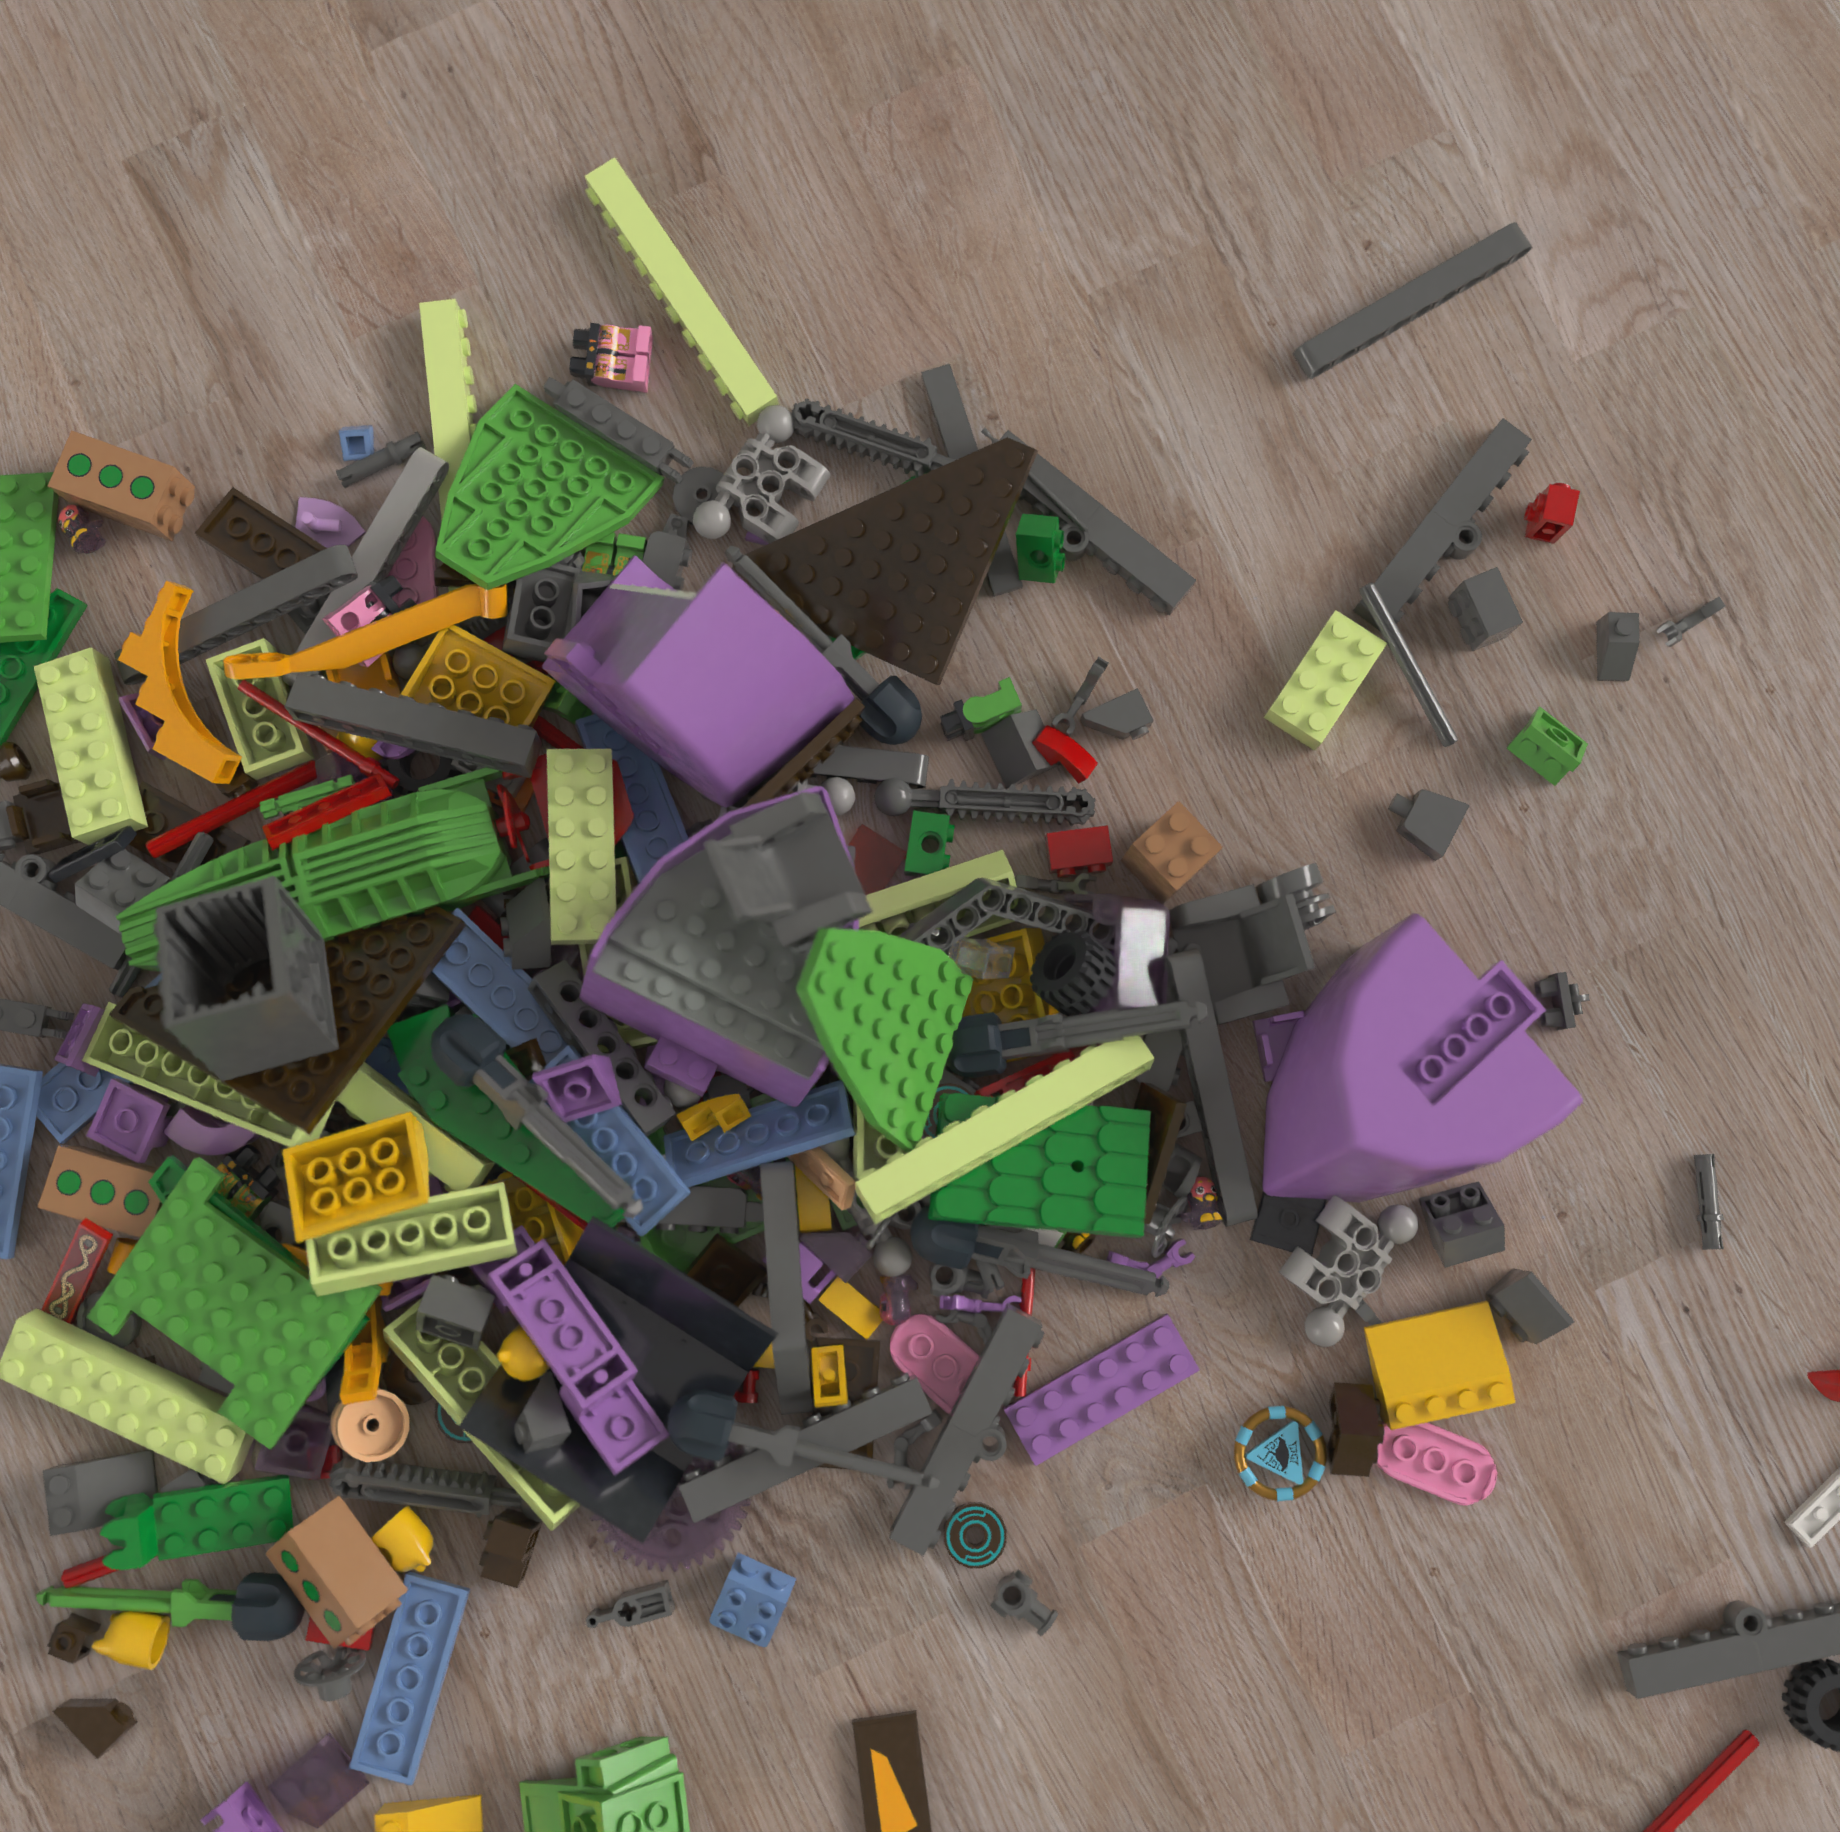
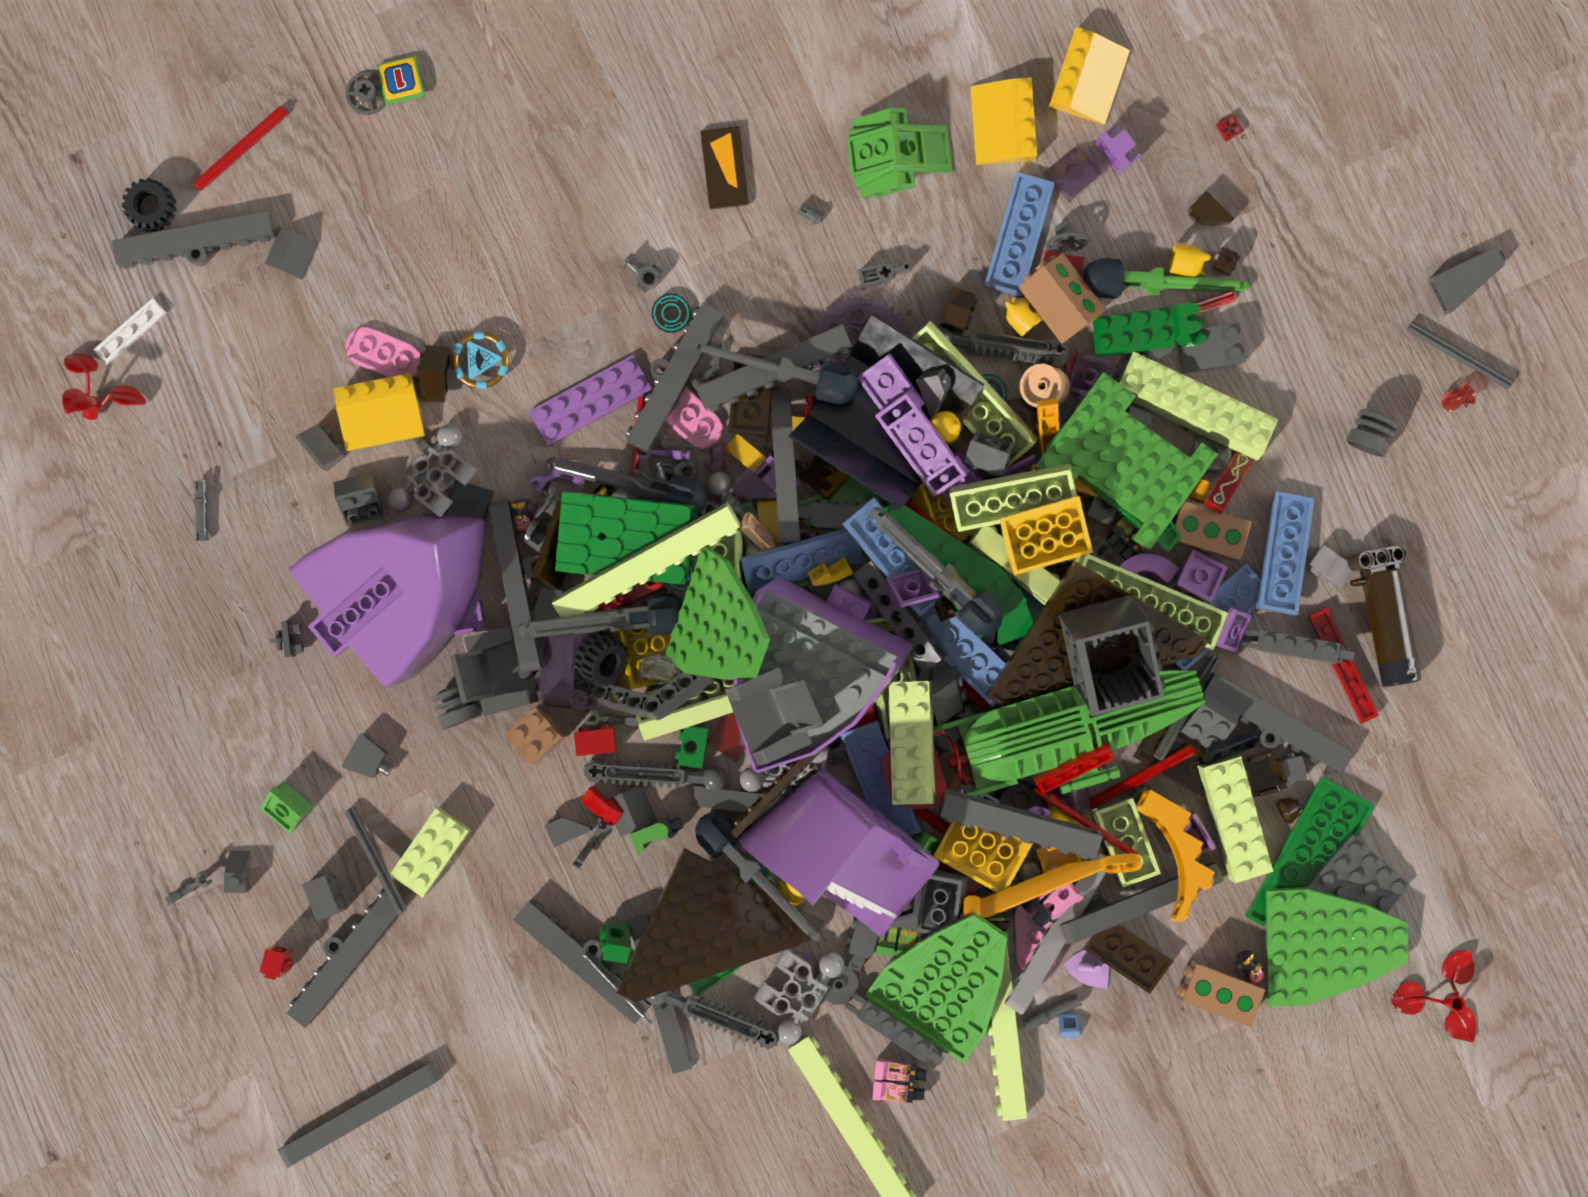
camera: 175 degrees left, 5 degrees up
medium blue bracket [709,1553,796,1647] -> none
yellow slope [811,1345,848,1407] -> none
none -> dark grey slope [265,228,317,280]
none -> dark grey pin [797,203,824,225]

